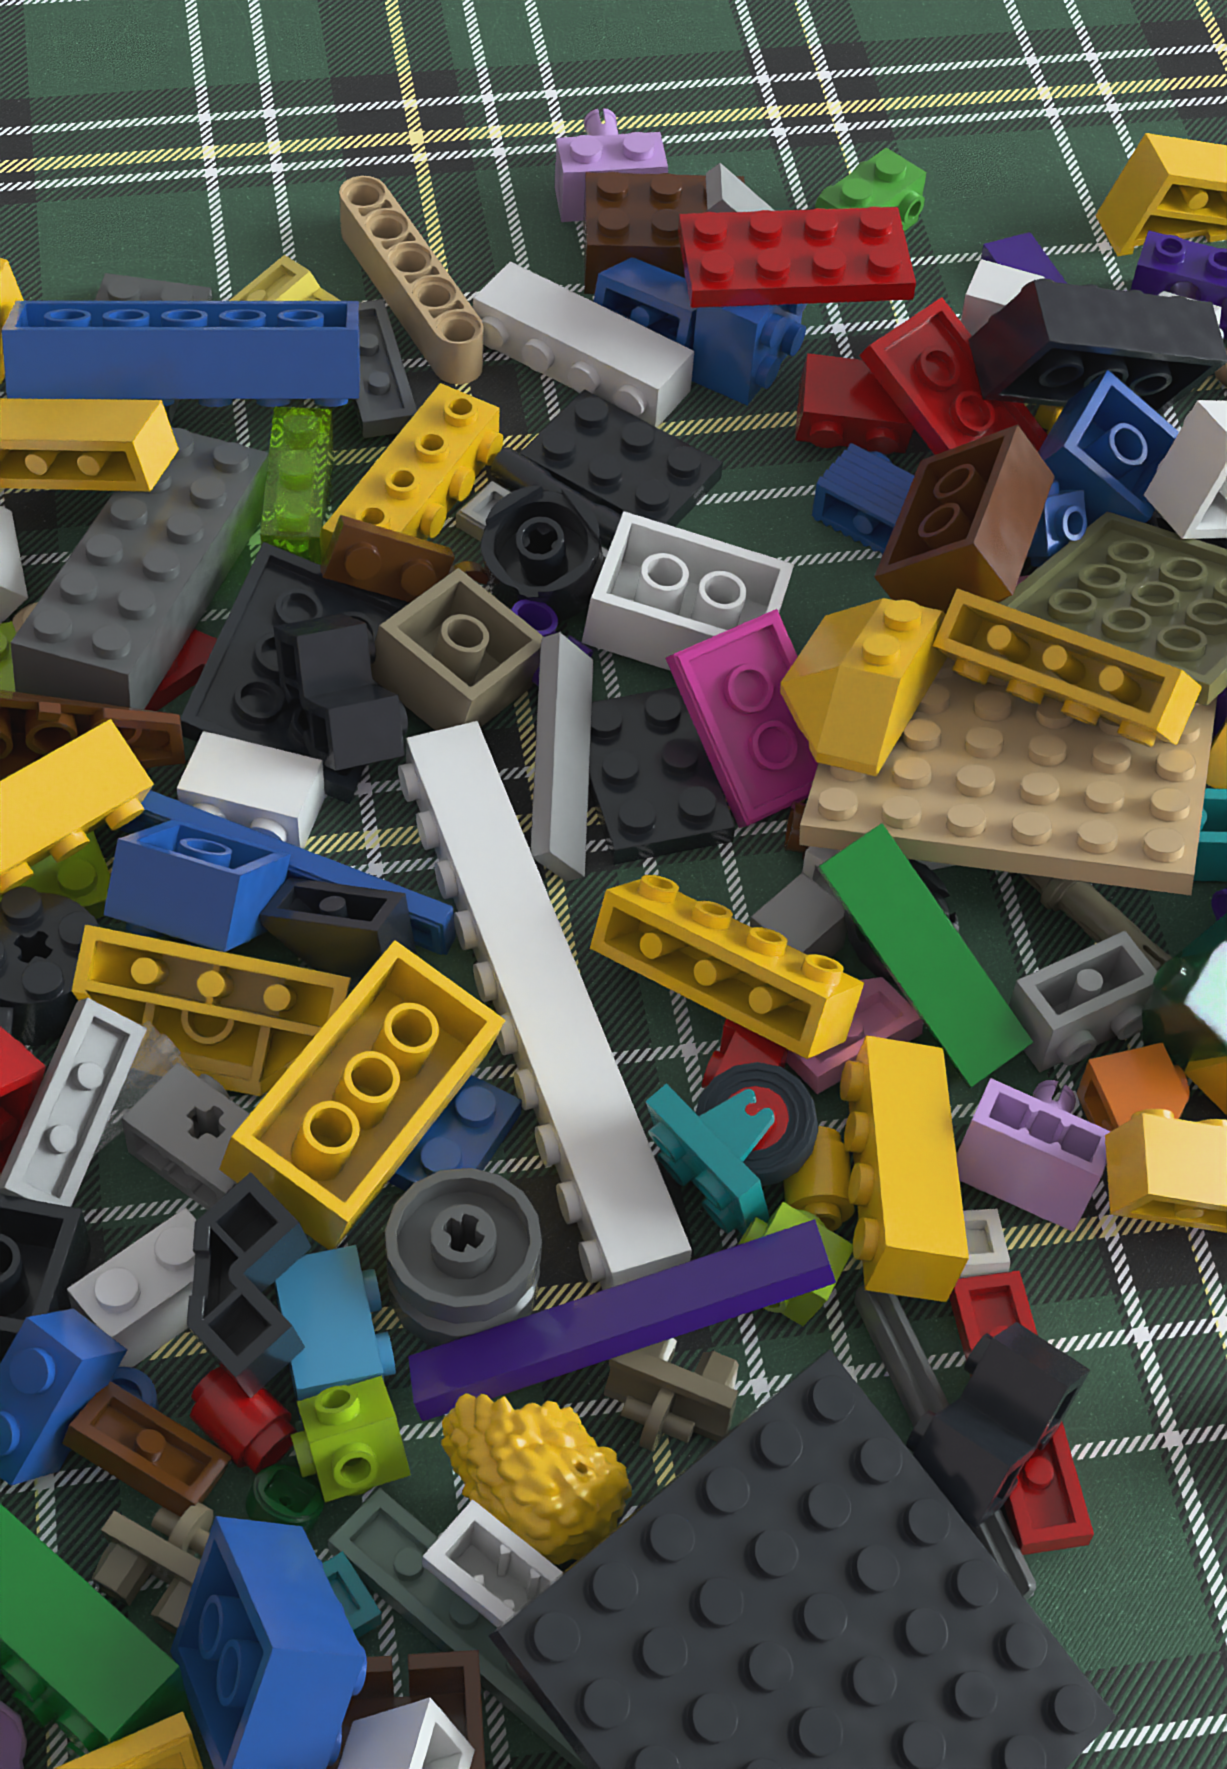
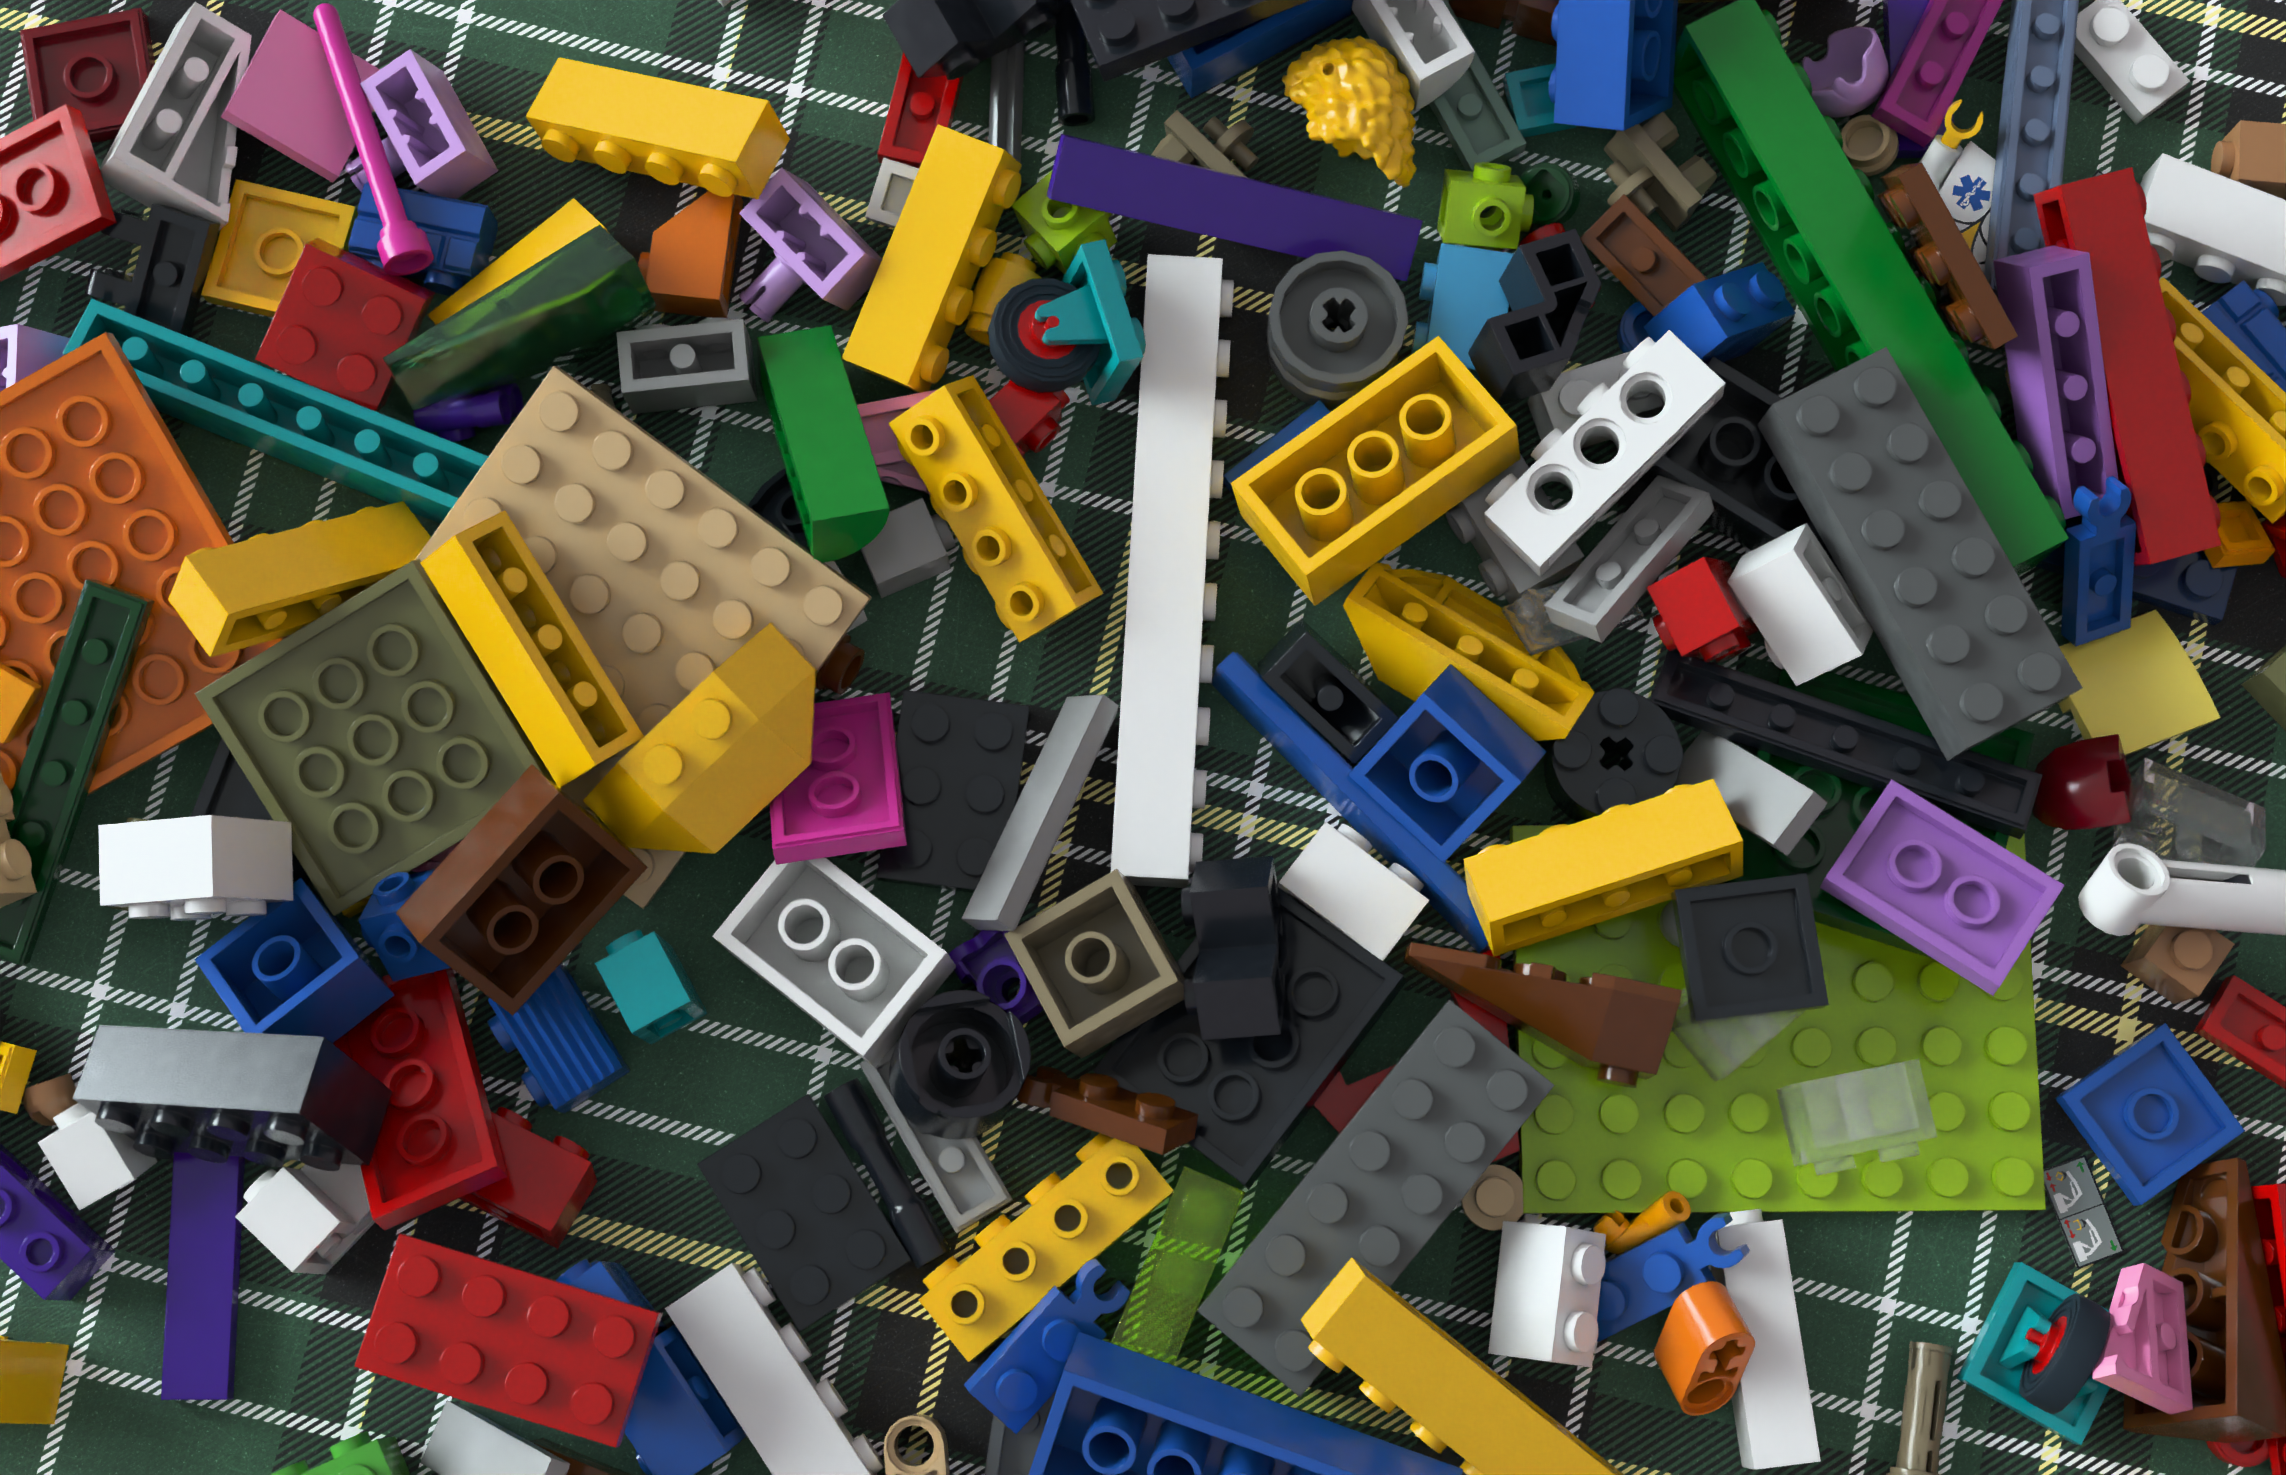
camera: 155 degrees left, 25 degrees up
none -> teal brick [595,930,708,1044]
none -> blue plate [964,1258,1130,1434]
none -> white brick [1484,330,1726,577]

